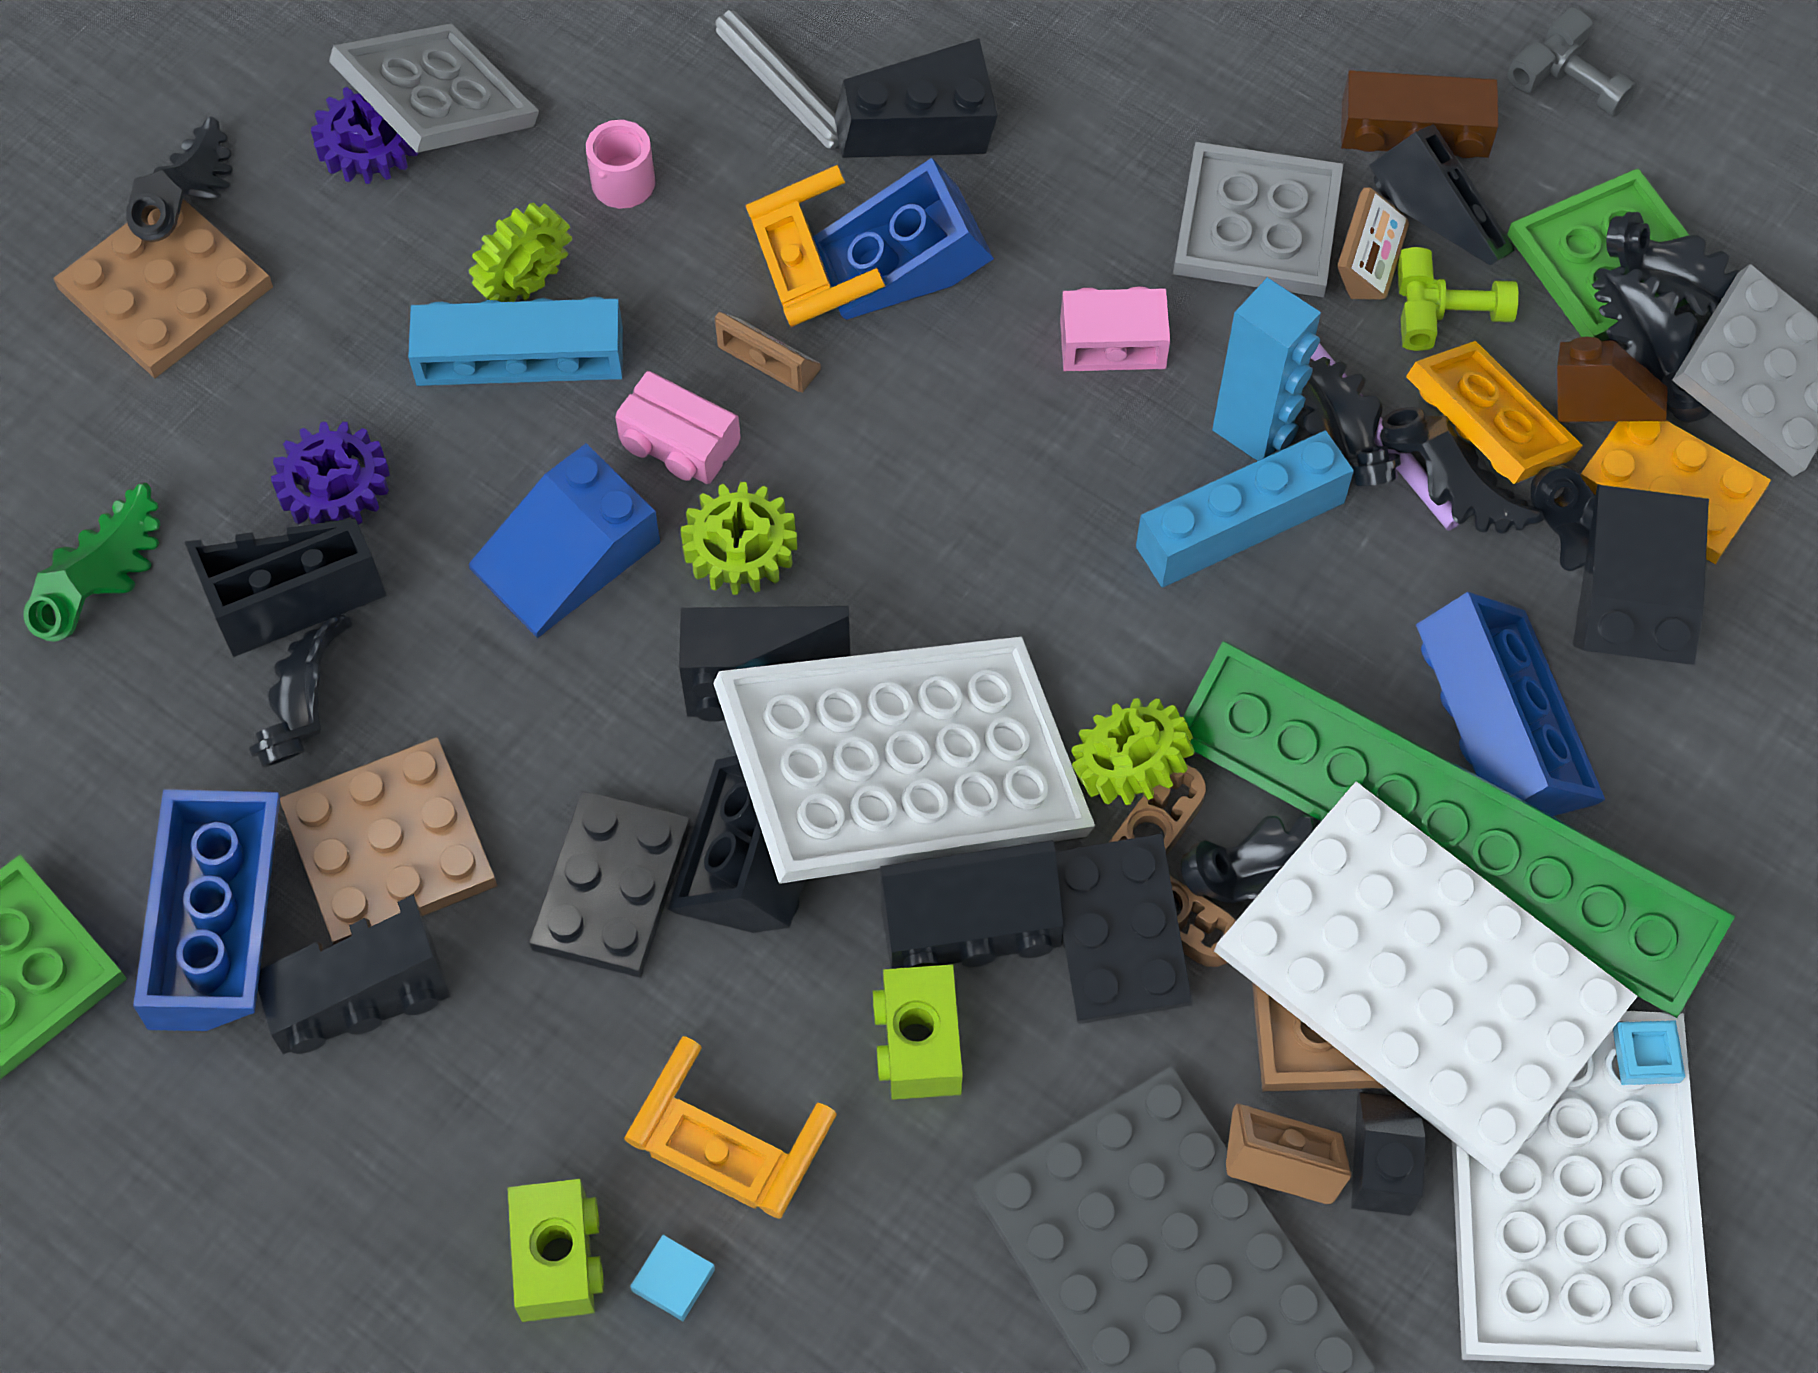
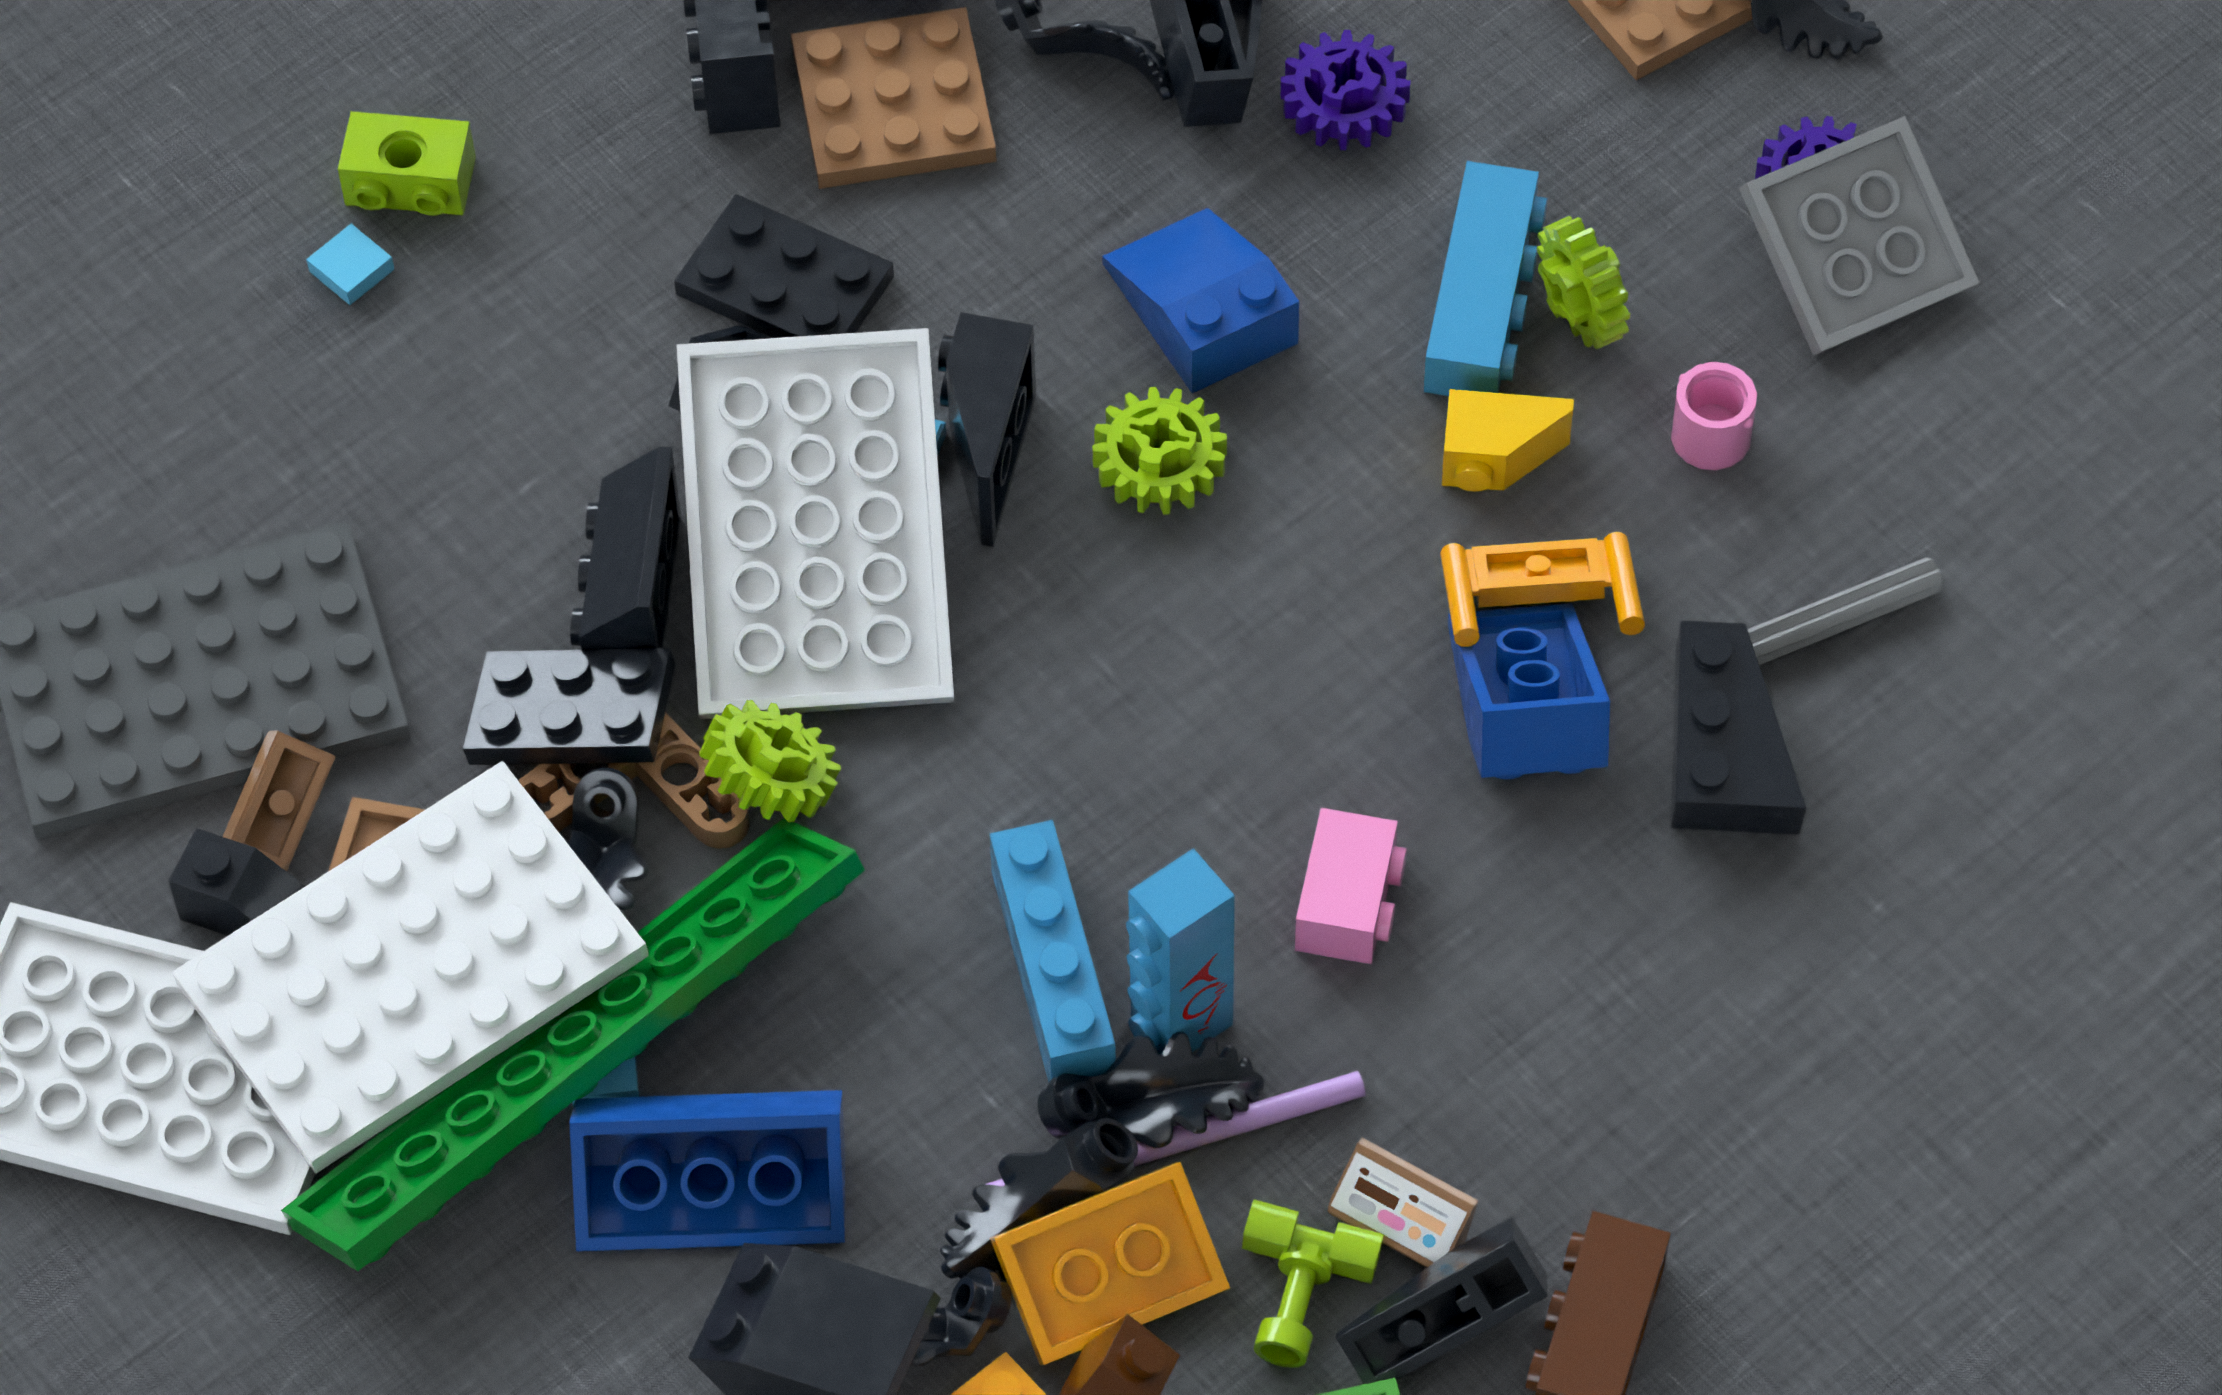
camera: 105 degrees right, 5 degrees down
bright pink brick [615,371,741,484] -> none
light orange plate [624,1036,837,1219] -> none
medium nougat slope [715,312,821,393] -> none
lime brick [873,965,963,1100] -> none
light grey plate [1173,142,1343,297] -> none
medium azure tile [1613,1020,1685,1085] -> none
none -> yellow slope [1442,389,1574,492]

